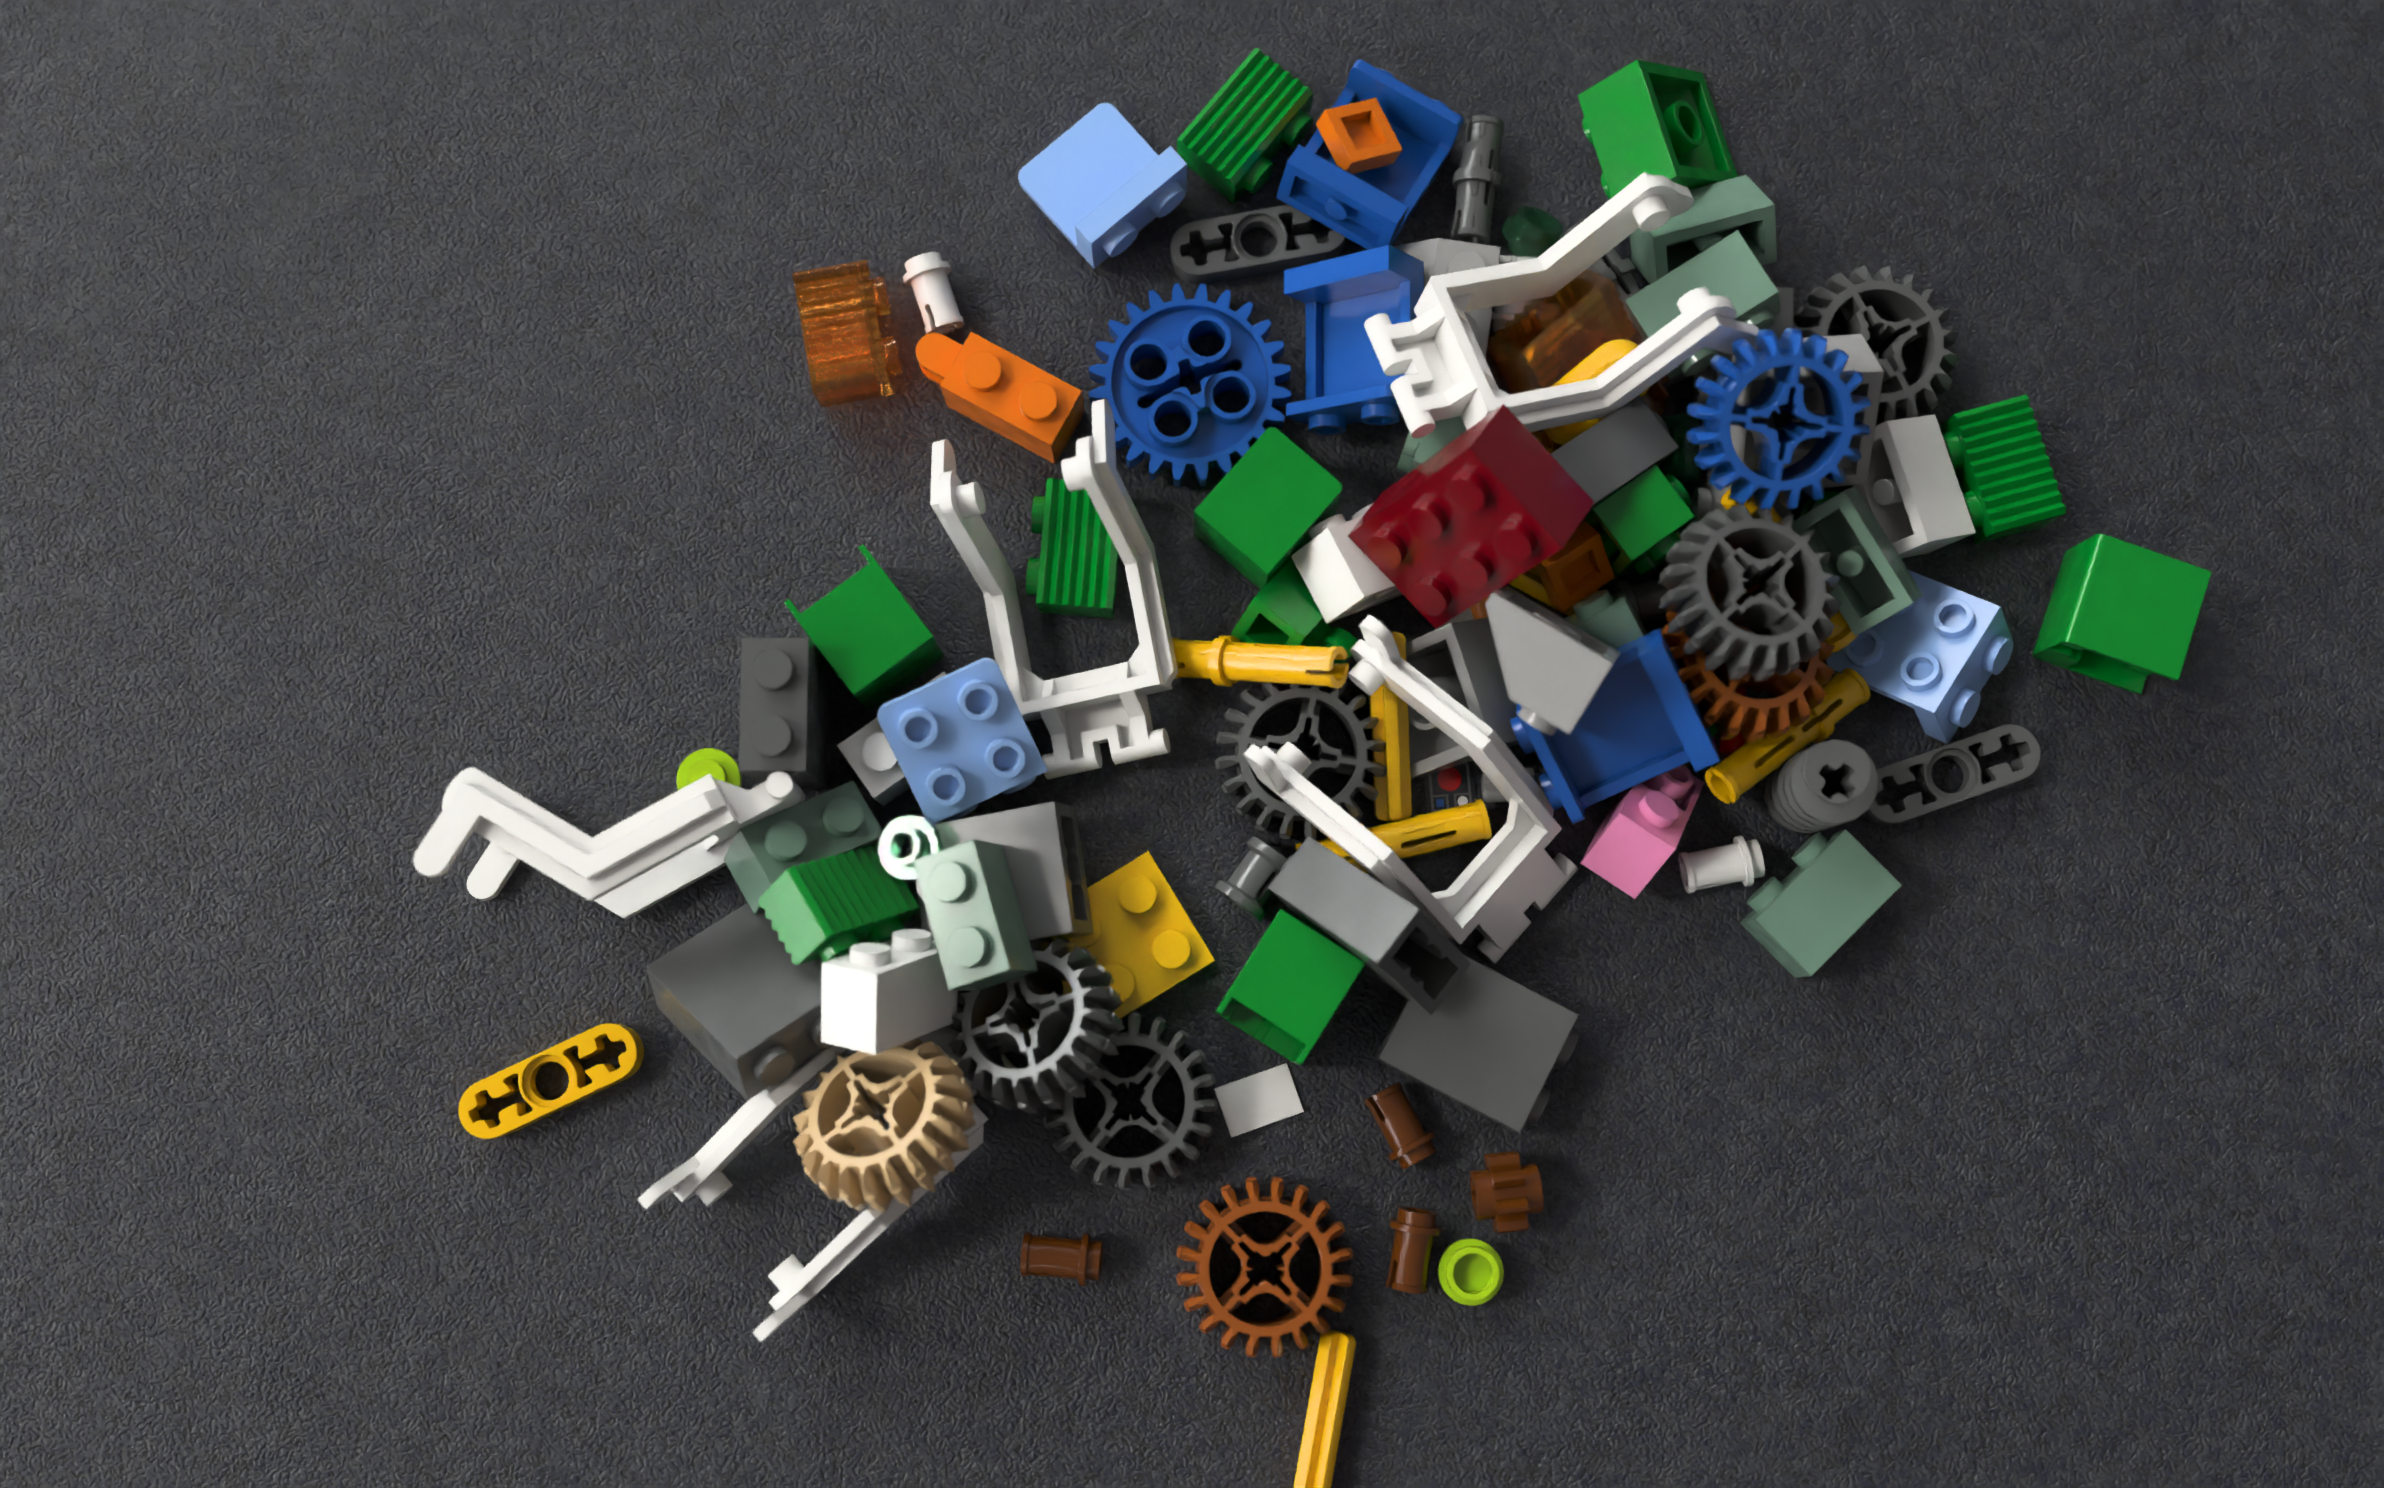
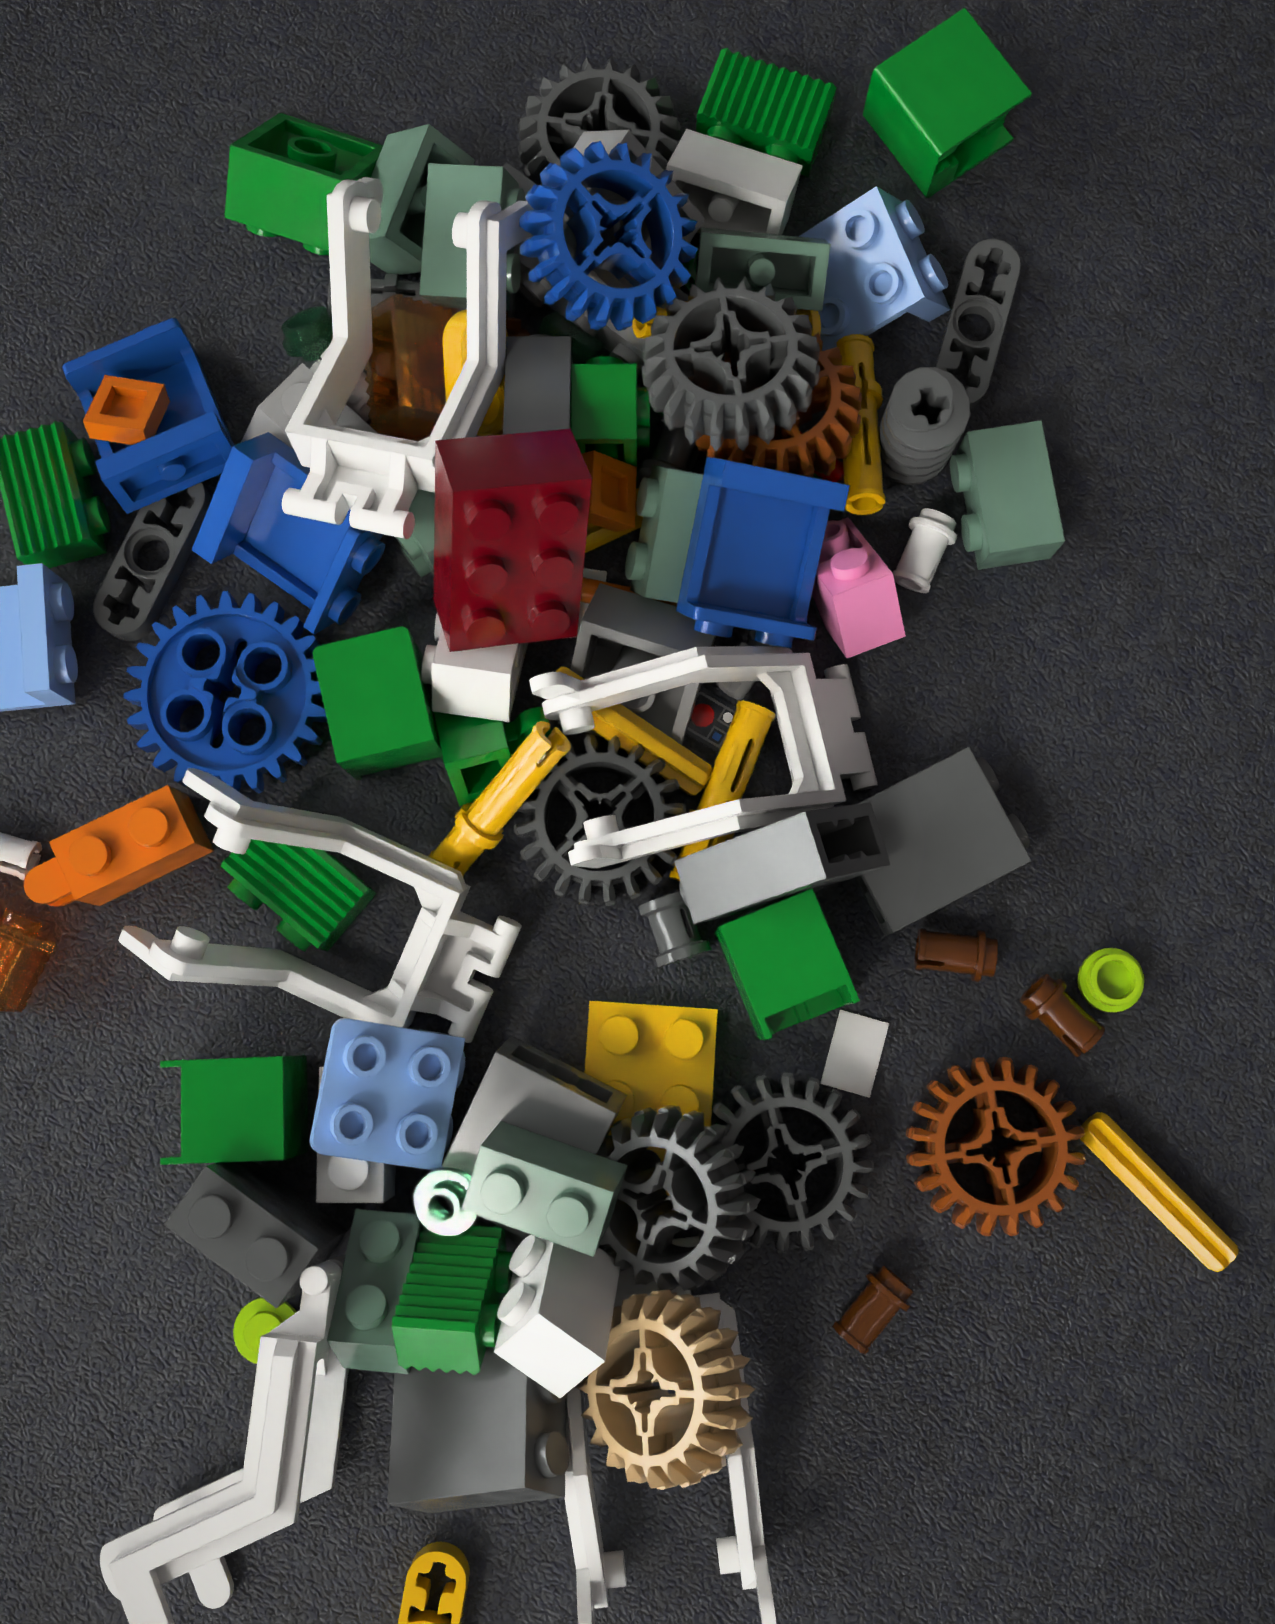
camera: 50 degrees left, 0 degrees up
dark grey pin [1450,115,1505,245] -> none
reddish brown gear [1469,1151,1544,1234] -> none
light grey slope [1485,586,1621,736] -> none

